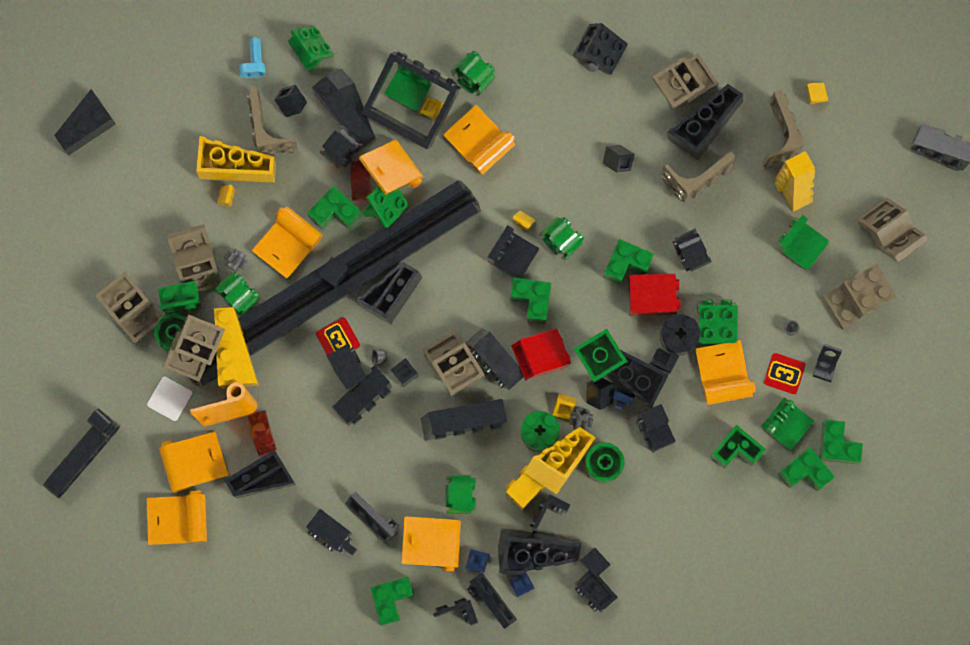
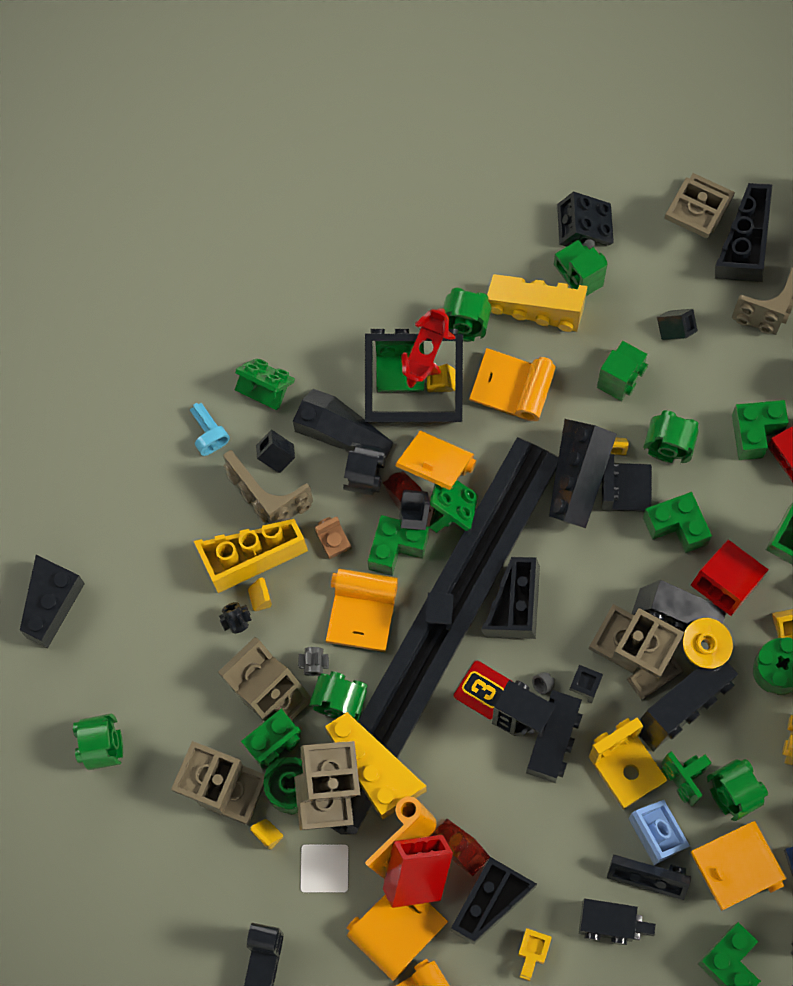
camera: 25 degrees left, 10 degrees down
none -> green brick [73,713,123,770]
none -> black gear [219,602,252,634]
none -> yellow slope [251,819,283,850]
none -> medium nougat bracket [315,516,352,559]
none -> red brick [383,835,453,908]
none -> black panel [399,490,430,530]
none -> red piece [401,308,456,388]
none -> yellow wedge [487,274,588,332]
none -> yellow plate [518,928,552,981]
none -> black wedge [549,419,617,528]
none -> green brick [554,240,608,296]
none -> yellow bracket [589,717,667,810]
none -> green brick [597,340,649,402]
none -> dark tan tile [627,655,684,700]
none -> light blue slope [628,800,690,866]
none -> green bracket [661,751,712,806]
none -> yellow dish [682,618,733,669]

